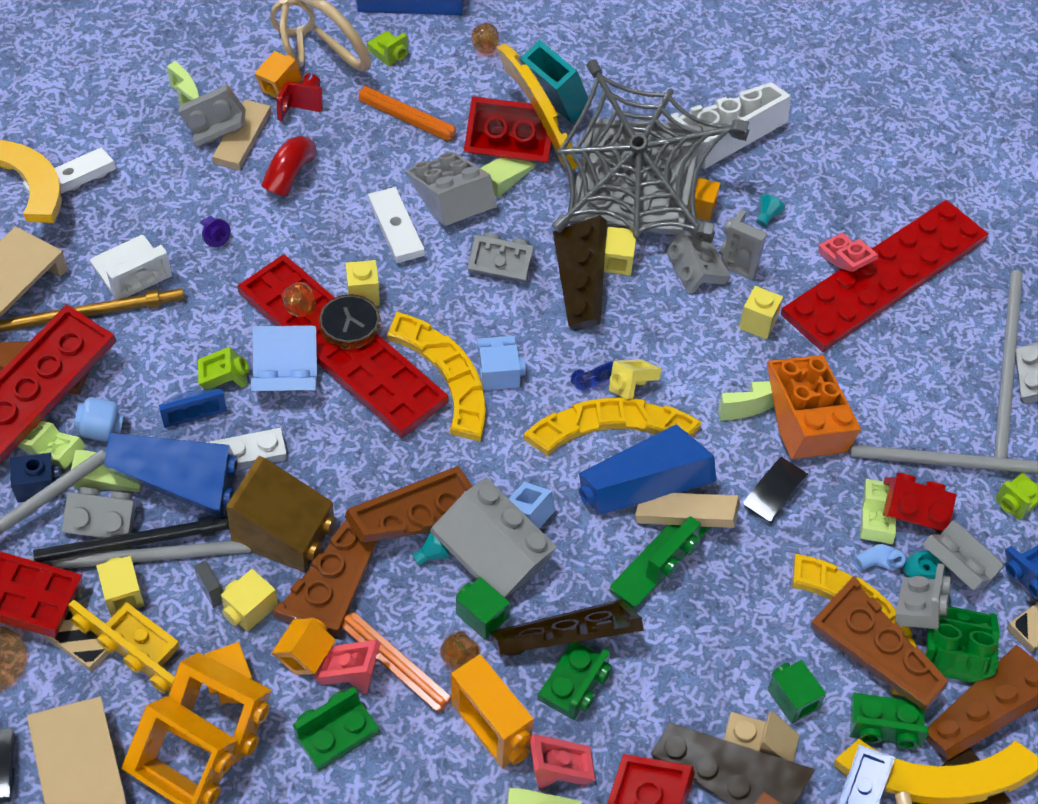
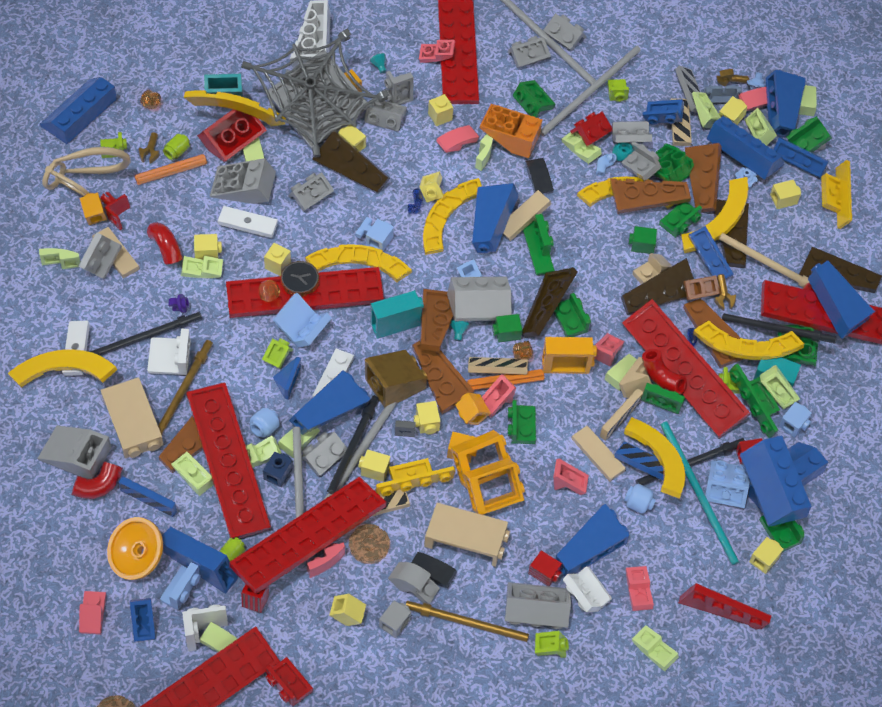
camera: 55 degrees left, 5 degrees up
none -> black bar [89,311,202,356]
none -> pearl gold bar [139,132,159,164]
none -> lime brick [163,134,190,161]
none -> yellowish green slope [181,256,223,278]
none -> light yellow brick [194,234,222,260]
none -> teal brick [370,290,424,339]
none -> coral slope [436,125,479,153]
none -> tan tile [468,357,528,375]
none -> light grey bracket [508,36,551,68]
none -> green bracket [513,80,556,118]

